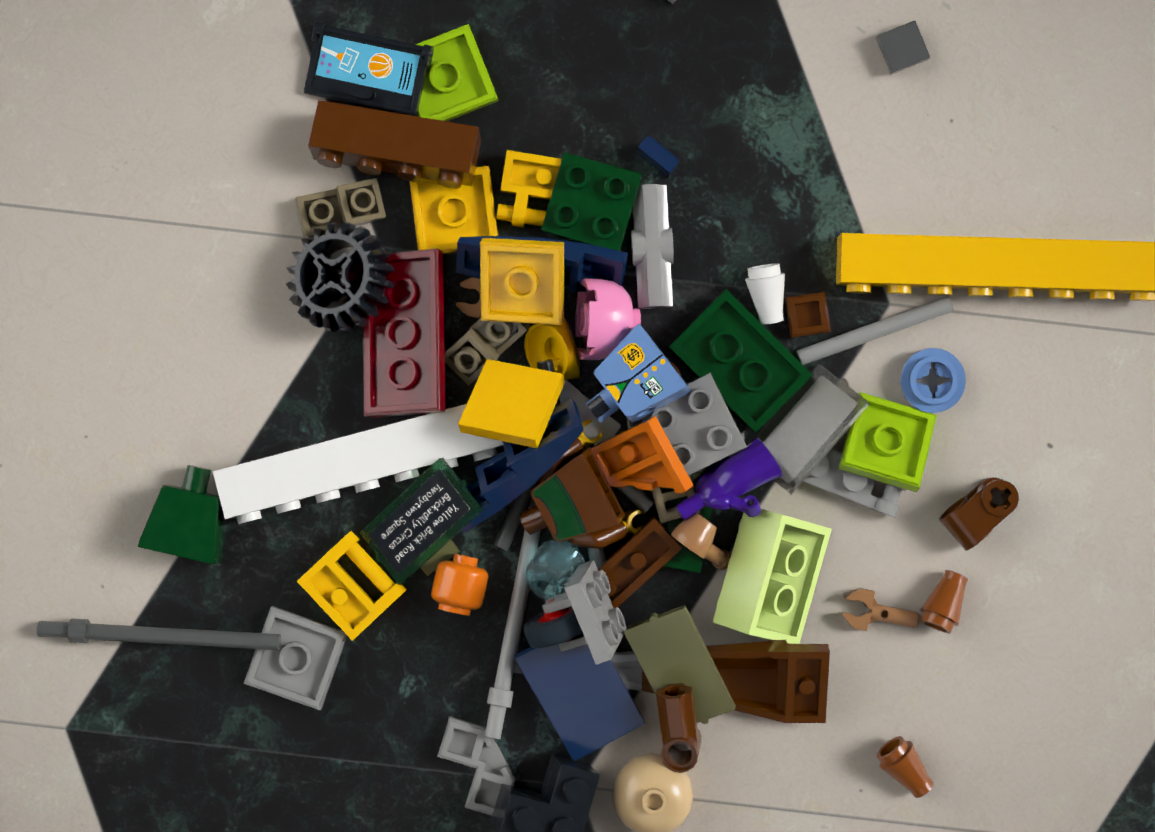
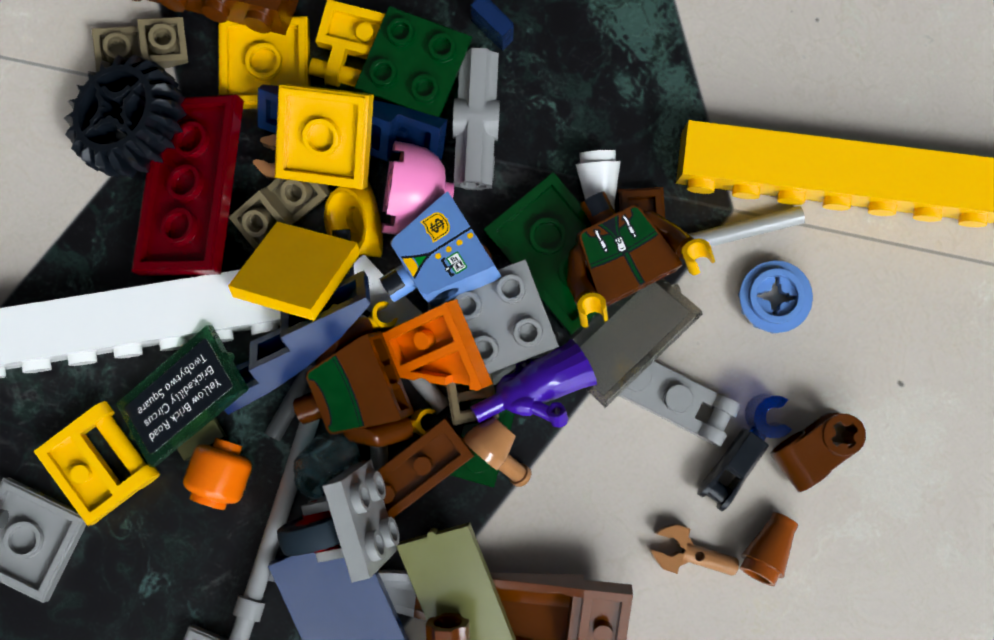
camera: 10 degrees right, 5 degrees down
yellowish green slope [713,509,832,644] -> none
lime tile [838,392,937,493] -> none
none -> torso [566,191,715,328]
none -> black piece [697,394,792,511]

